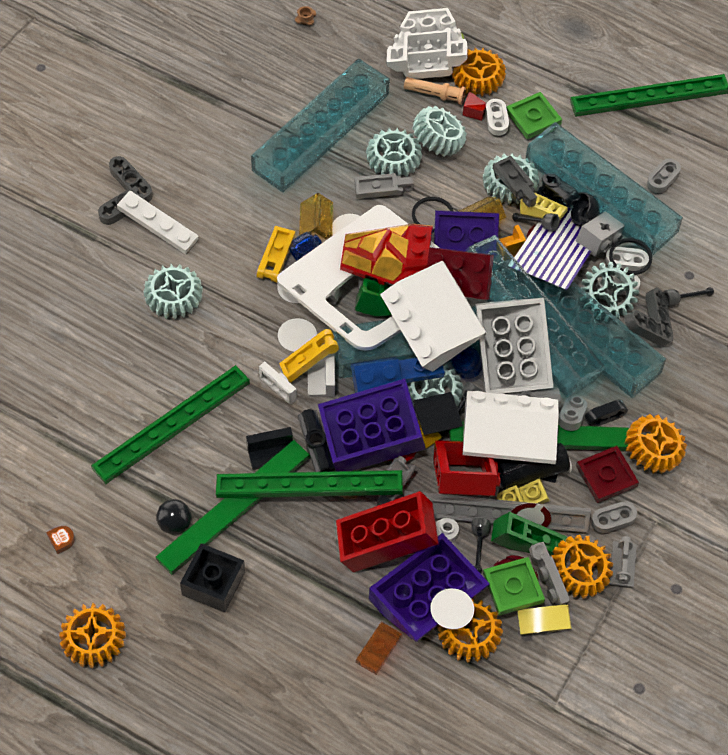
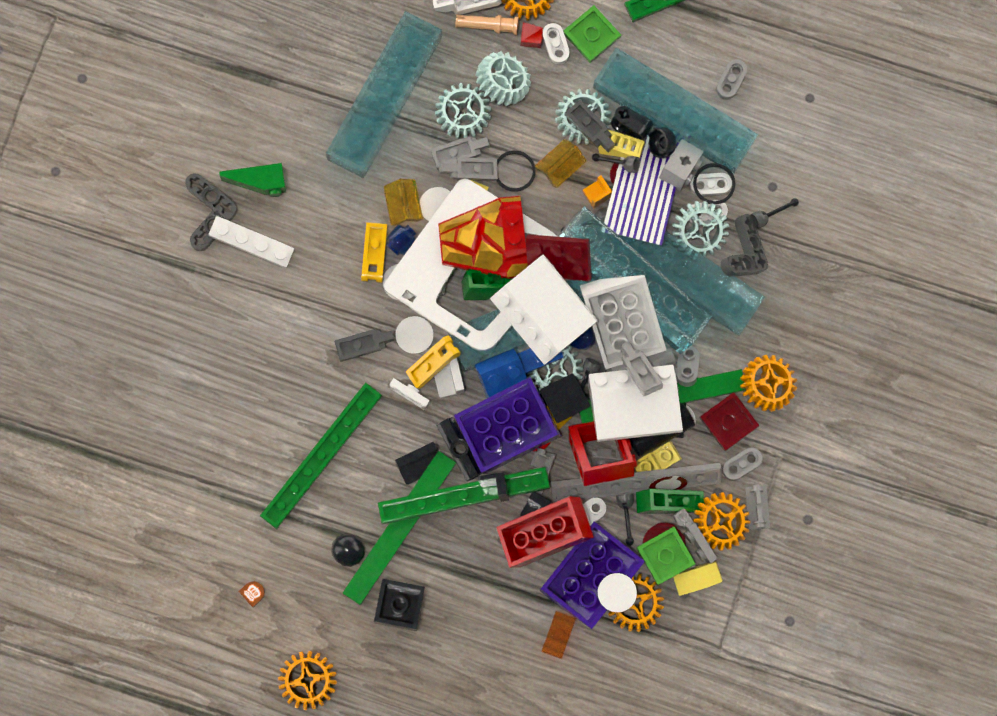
camera: 15 degrees left, 20 degrees up
light aqua gear [143,264,203,319] -> none
dark purple tile [434,210,499,256] -> none
black beam [585,399,628,426] -> none
none -> green slope [219,163,286,197]
none -> dark grey hinge [334,329,395,362]
none -> light grey hinge [439,157,498,181]
none -> black panel [478,472,509,502]
none -> light grey hinge [621,341,663,396]

